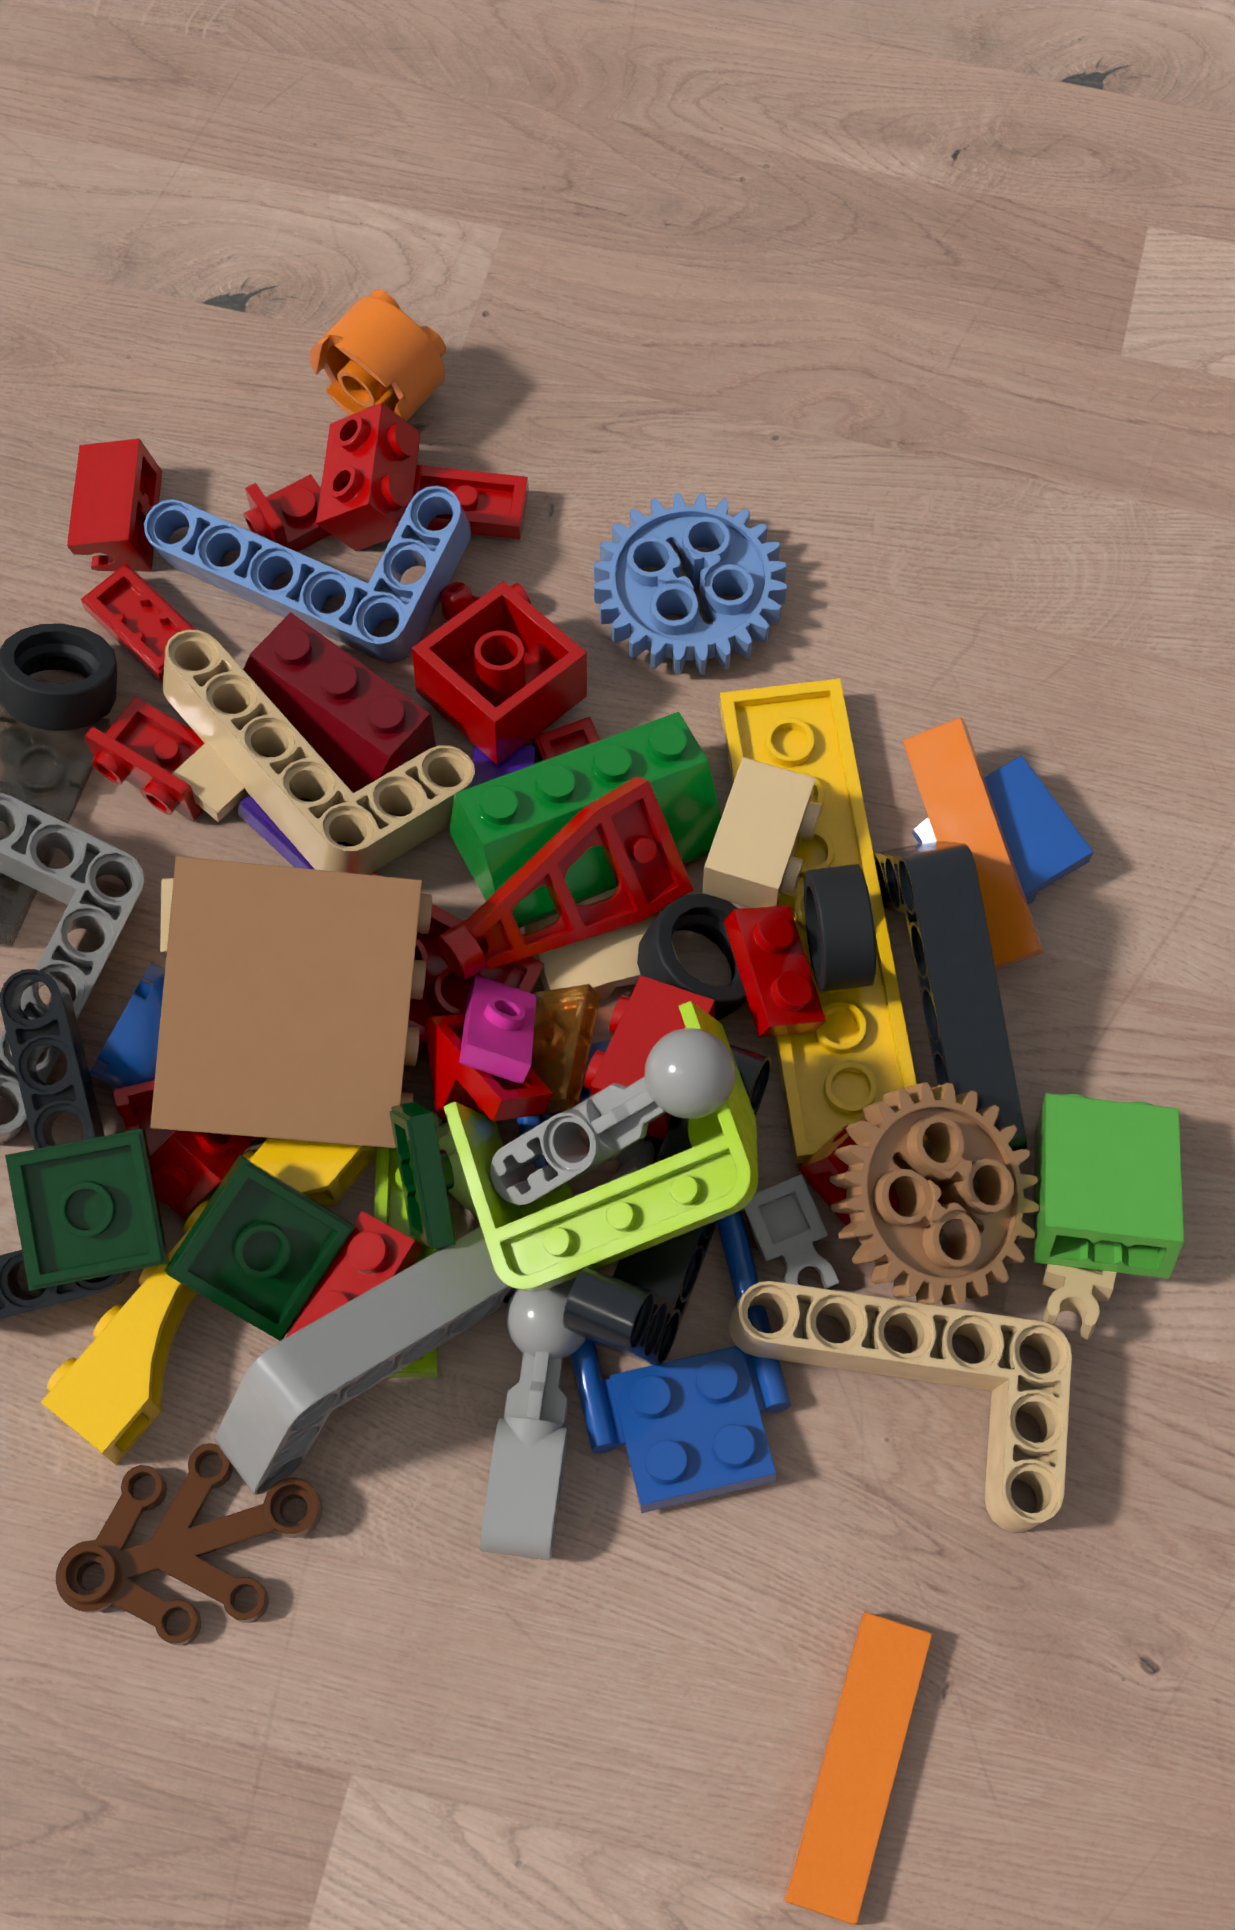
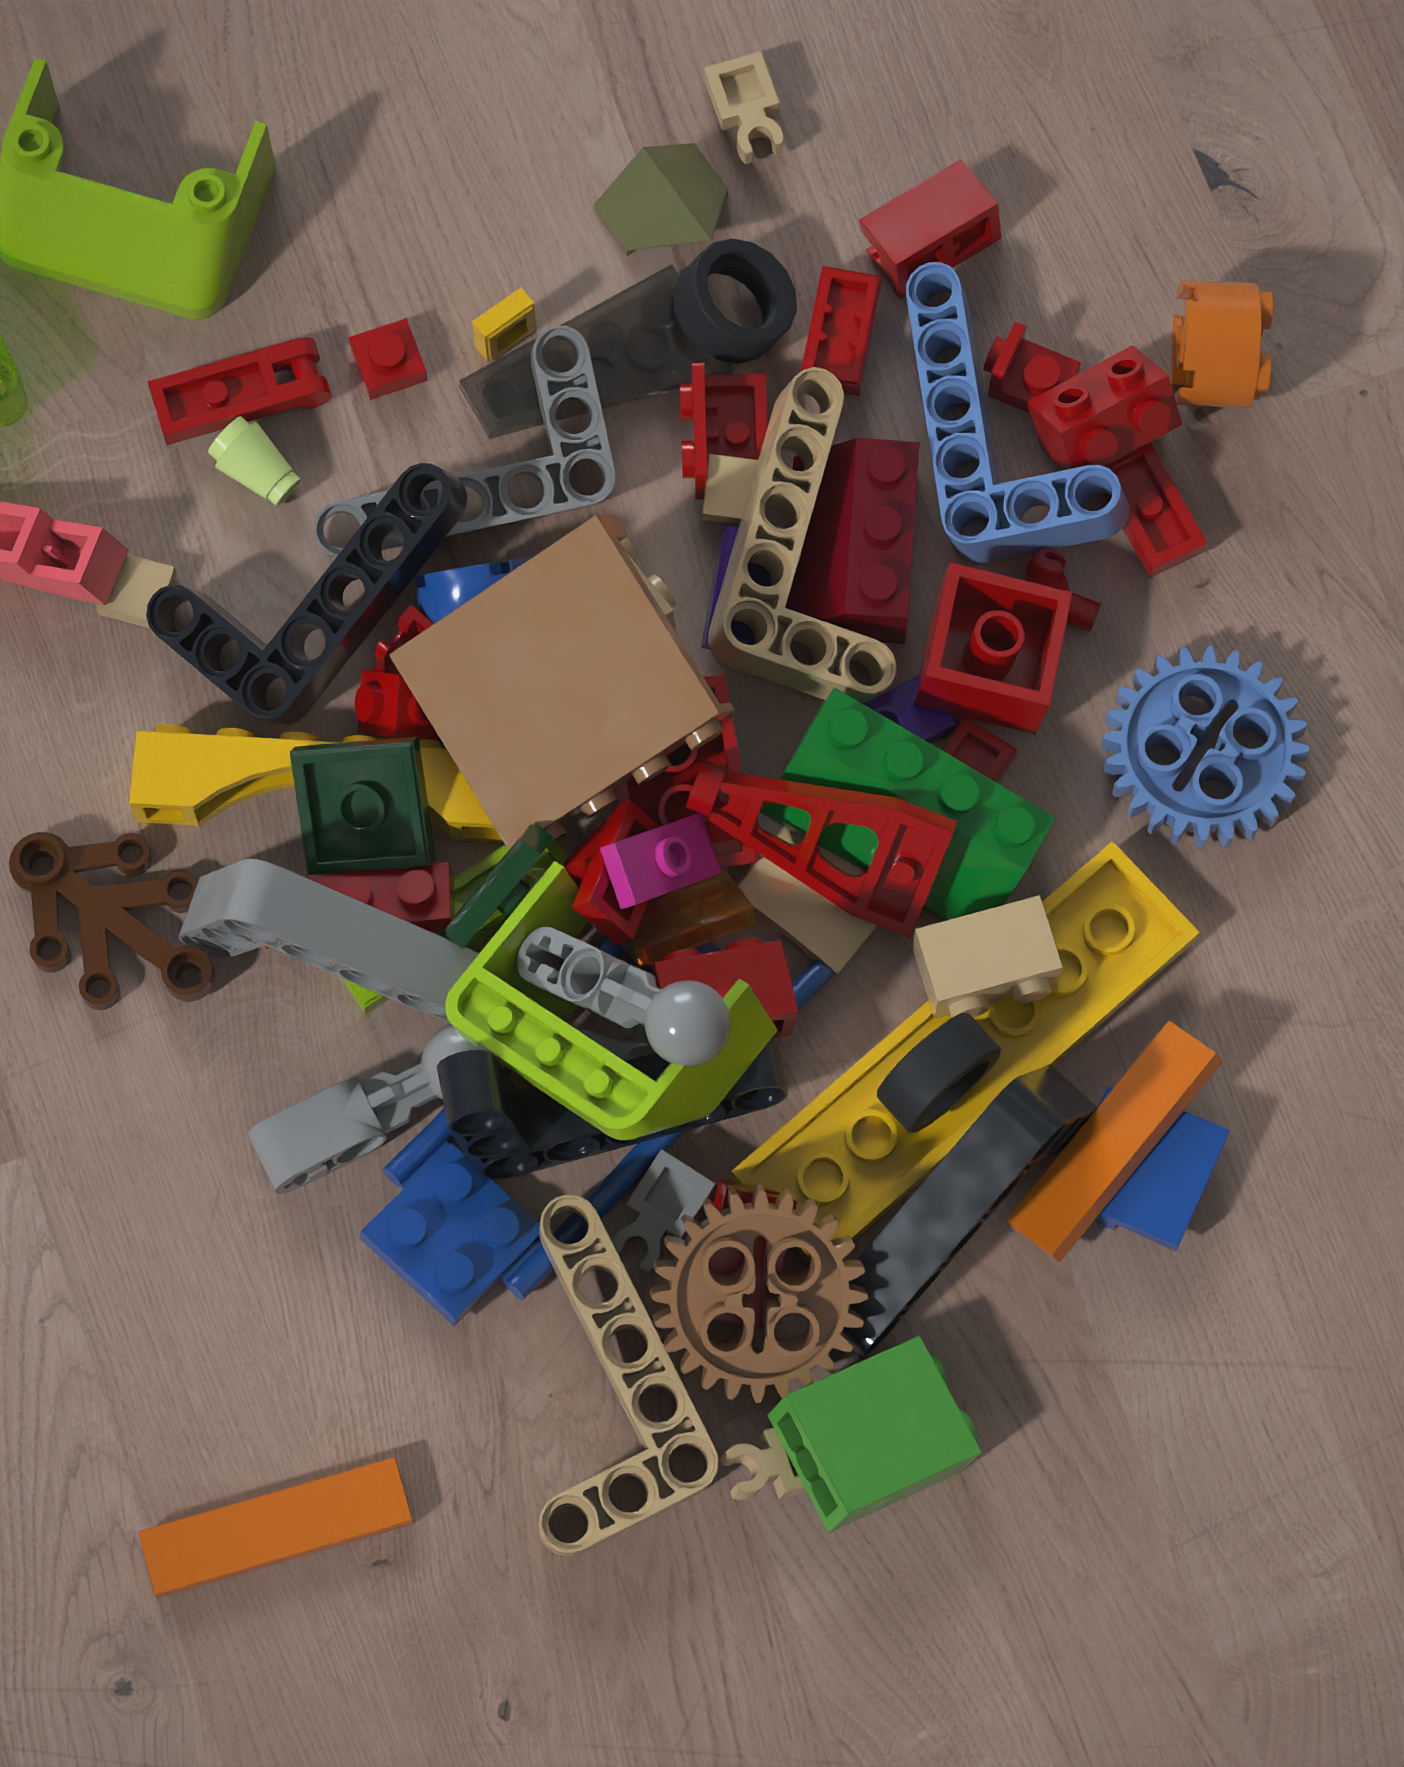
camera: 55 degrees right, 5 degrees up
dark green tile [5,1129,169,1291] -> none
black tyre [637,894,747,1021] -> none
red plate [724,905,826,1037] -> none

